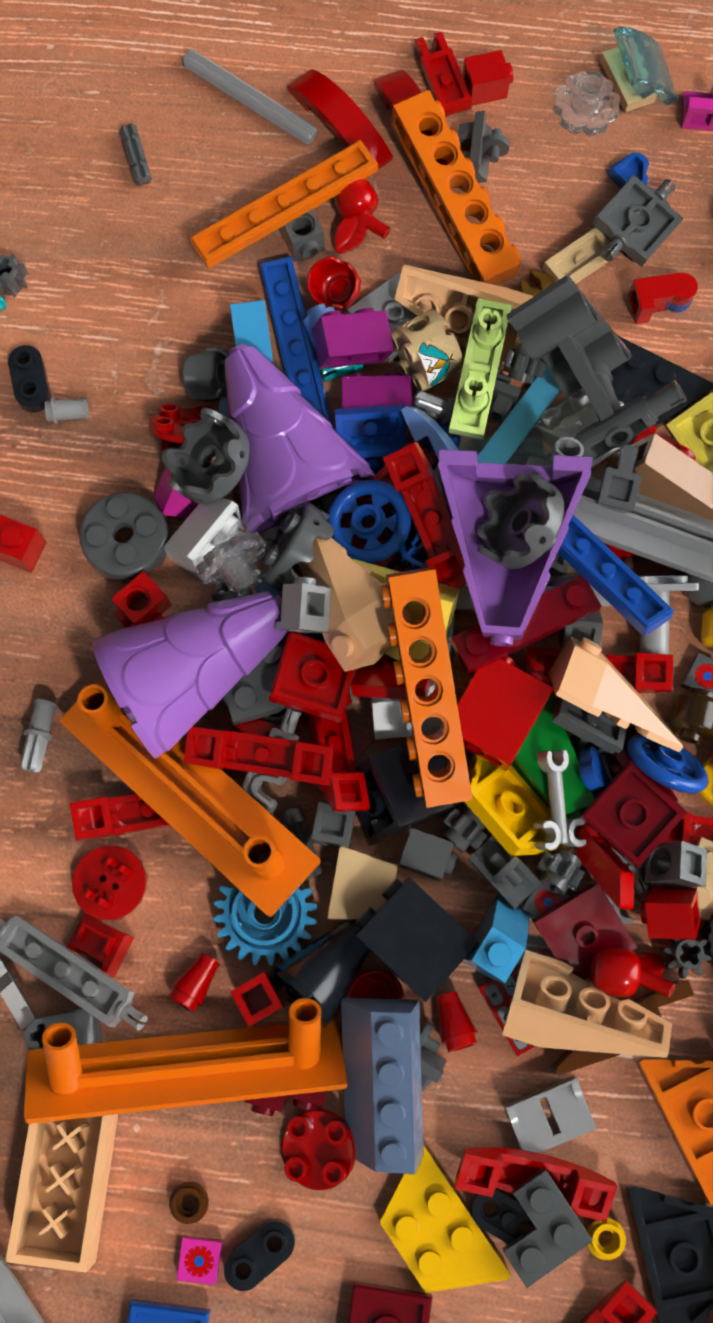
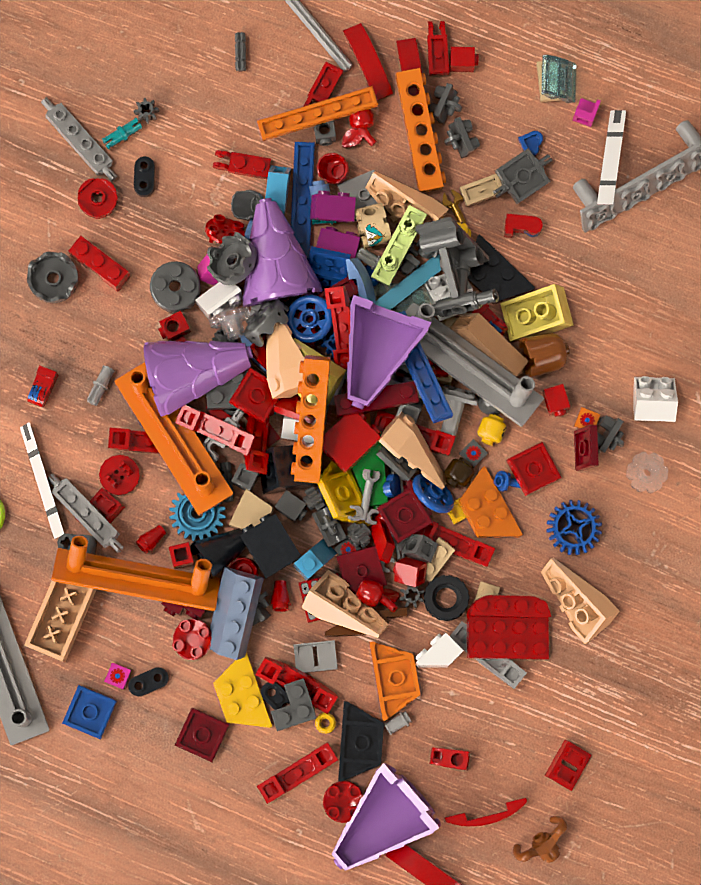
camera: 15 degrees right, 5 degrees up
light grey pin [45,397,90,425] -> none
reddish brown plate [169,1181,209,1224] -> none
light grey brick [275,577,331,633] -> none
dark grey plate [477,471,564,569] -> none
clear plant [553,71,620,136] -> none
dark grey plate [596,444,643,512] -> none
none -> red hinge [213,150,271,180]
none -> red hinge [303,62,344,107]
none -> dark grey hips [444,117,480,158]

